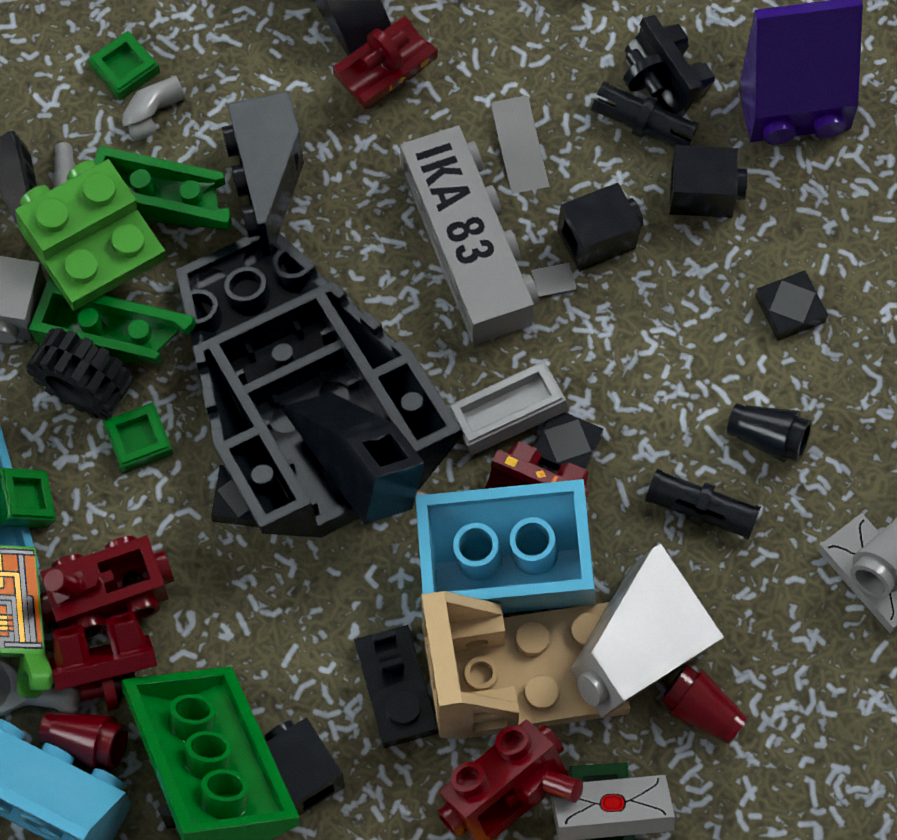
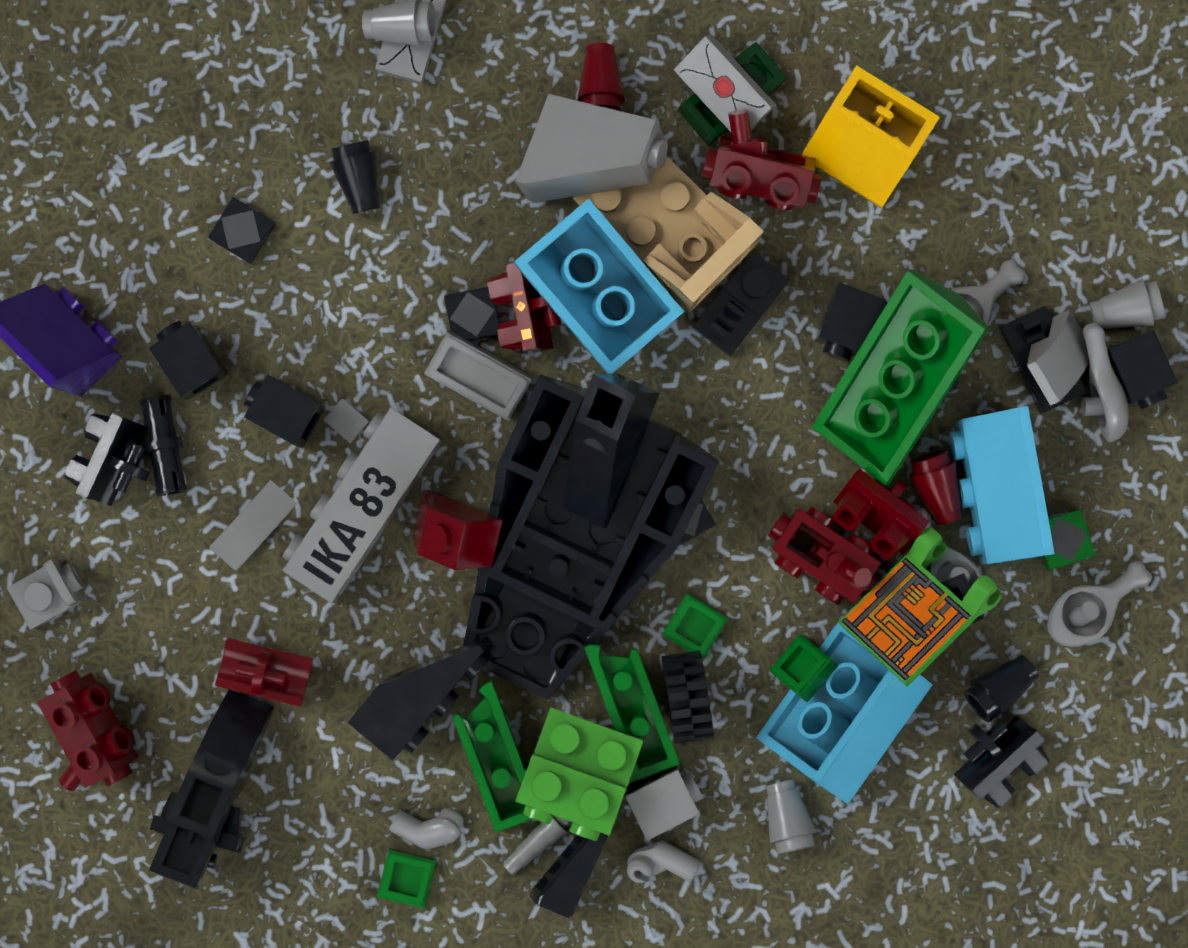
camera: 125 degrees left, 20 degrees up
black pin [645,468,761,540] -> none
none -> dark red slope [413,490,502,570]

